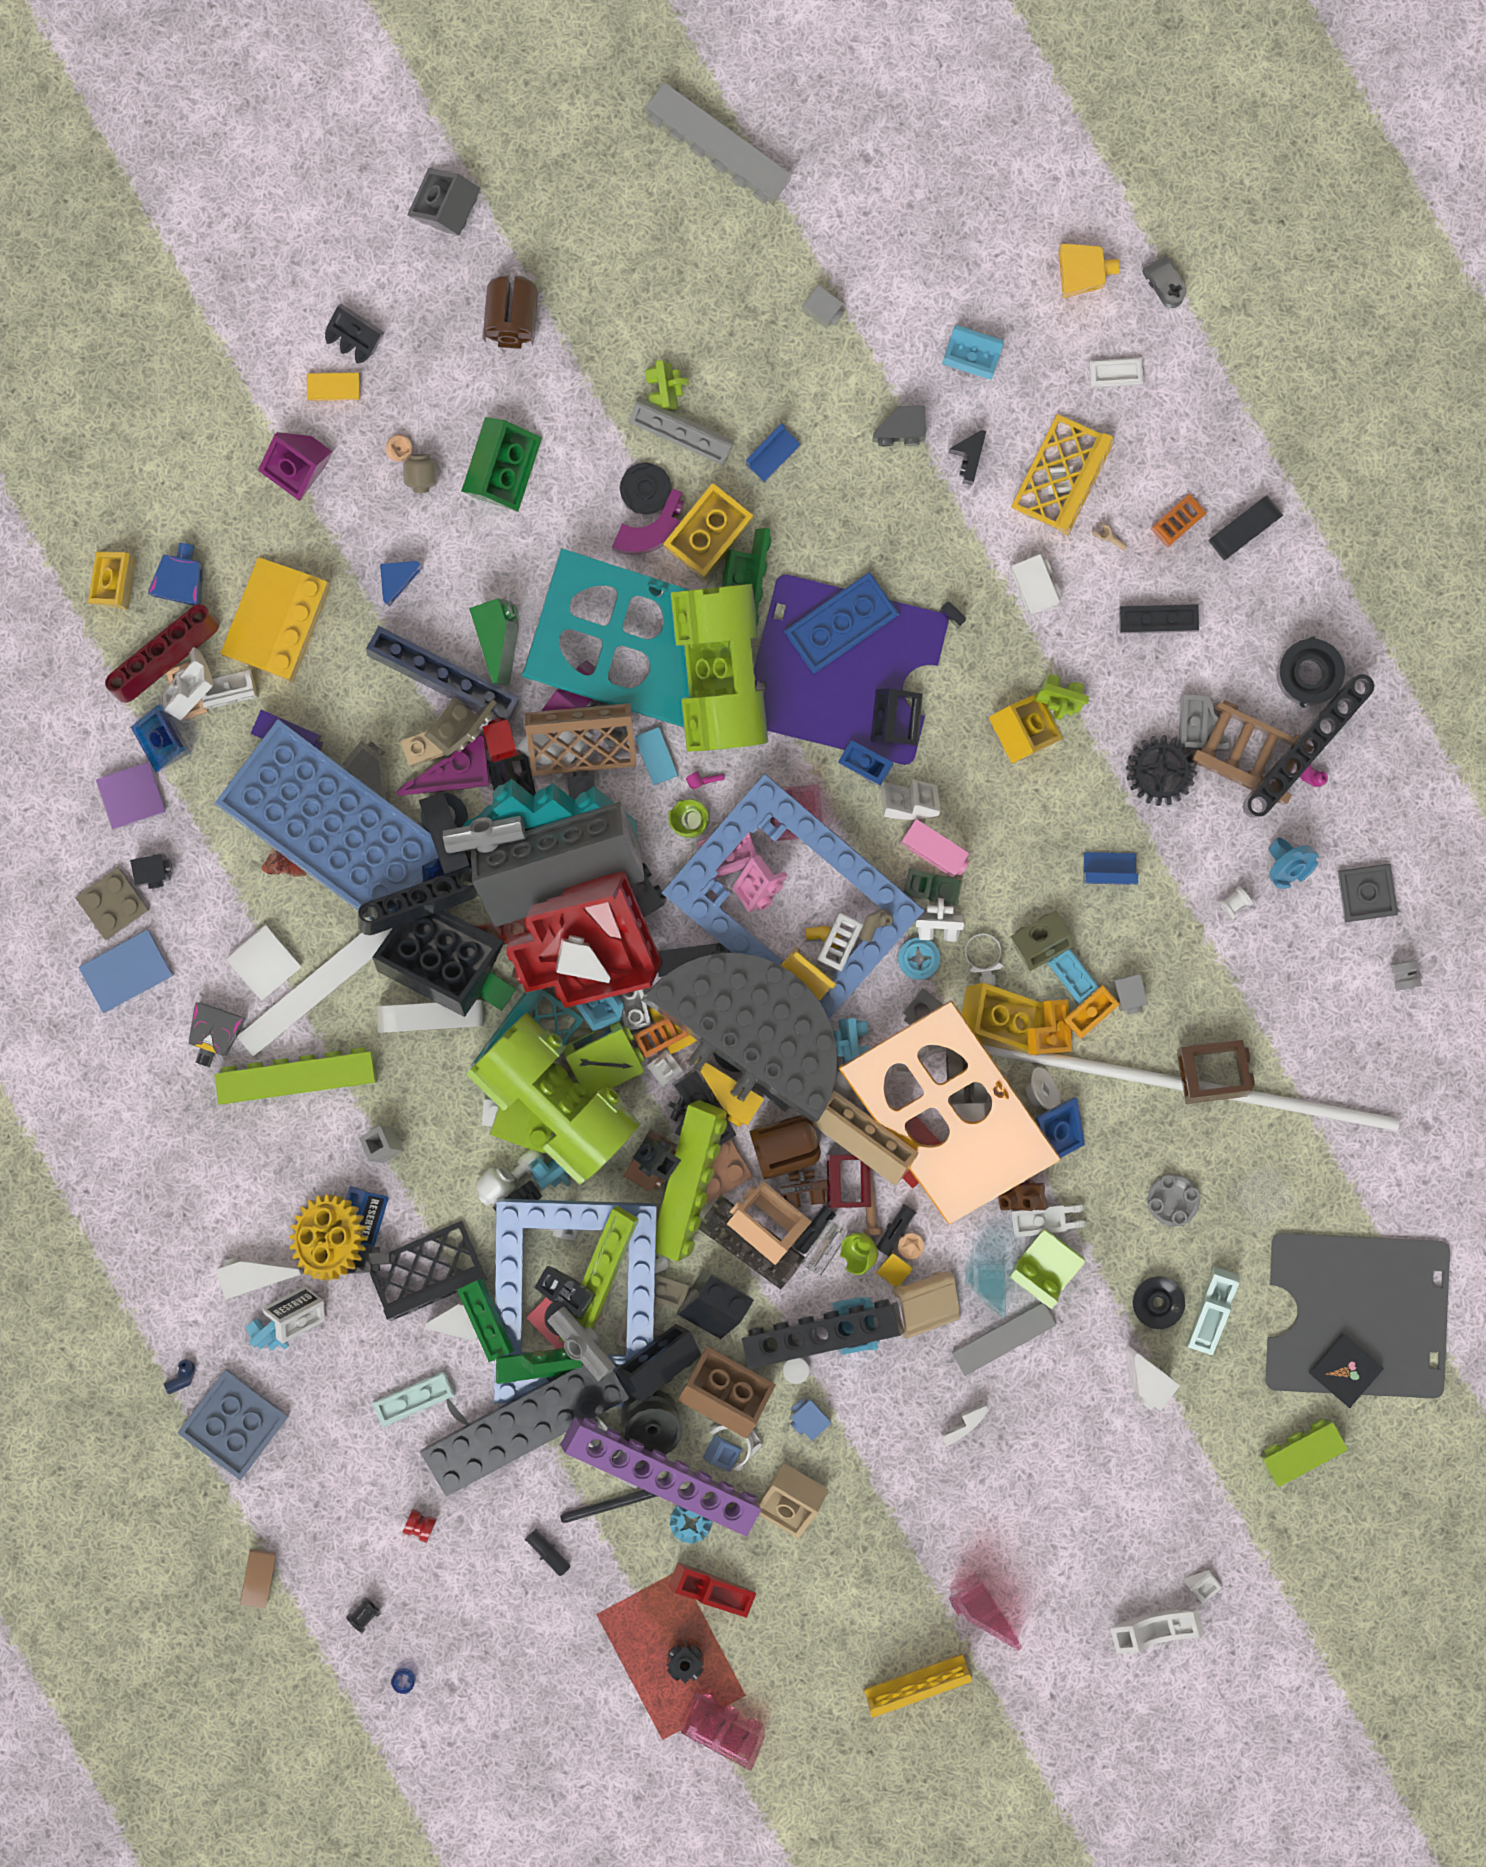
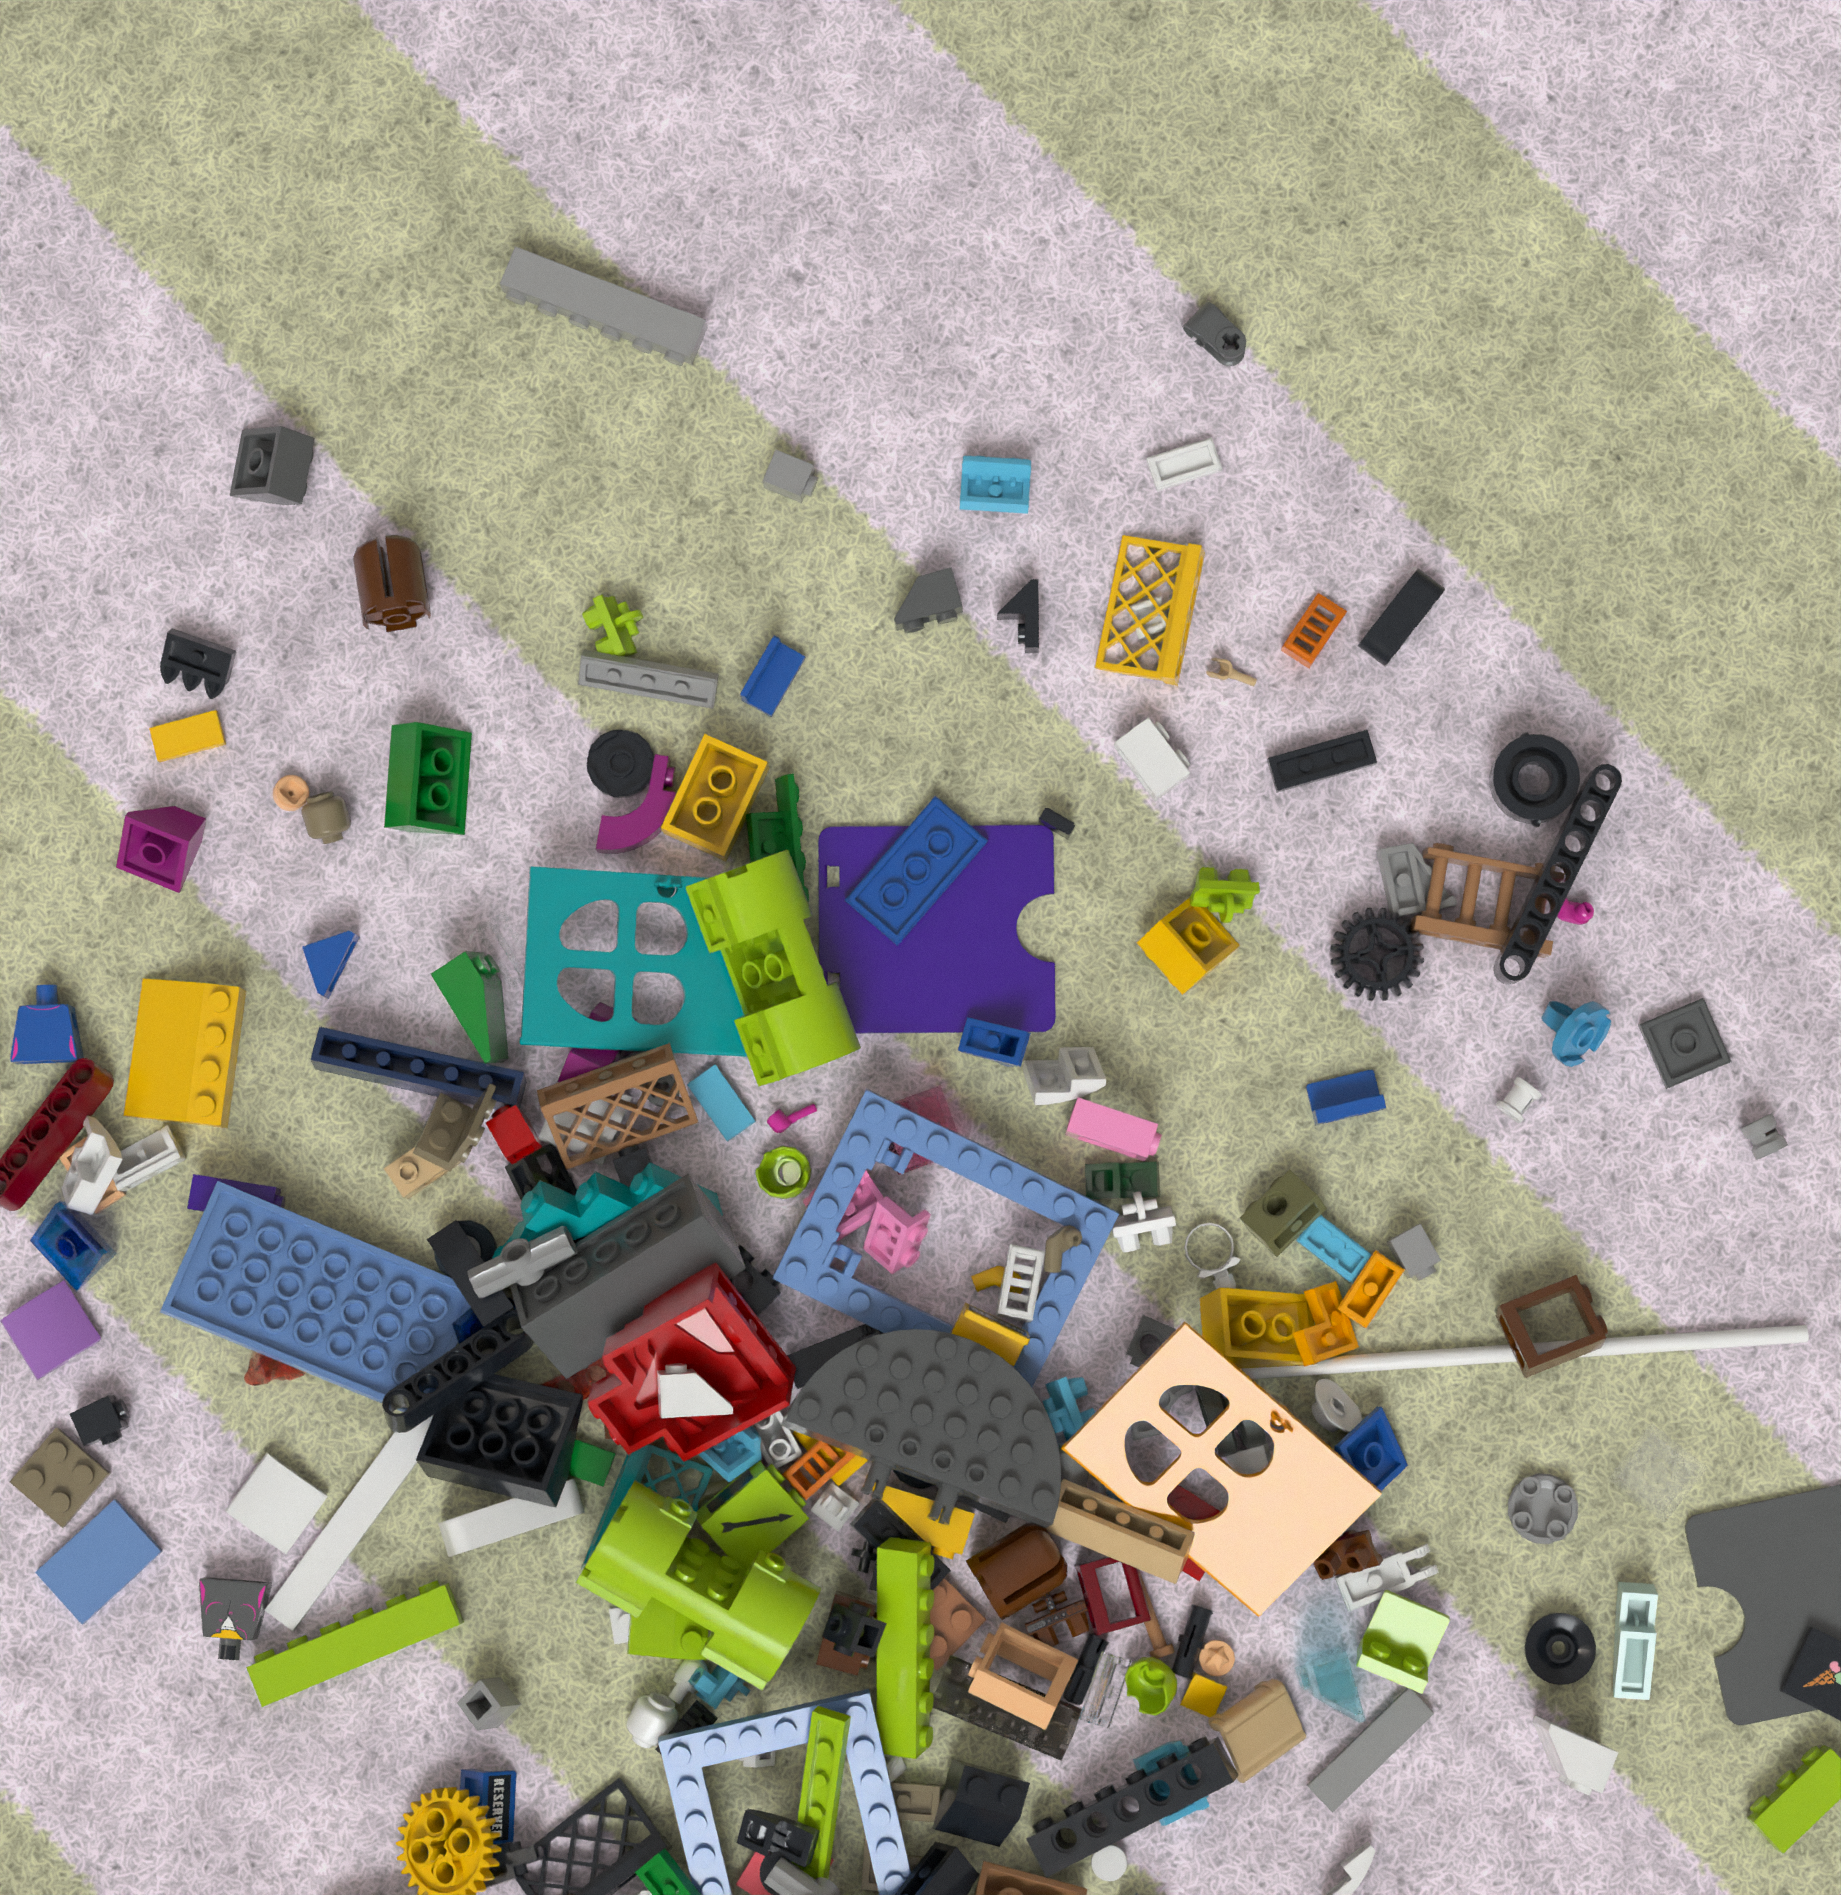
camera: 10 degrees left, 5 degrees down
clear smoke slope [342,740,391,801] -> none
magenta wing [397,736,490,796] -> none
black tile [871,688,923,746] -> none
medium azure gear [898,938,940,980] -> none
yellow torso [1058,244,1120,298] -> none

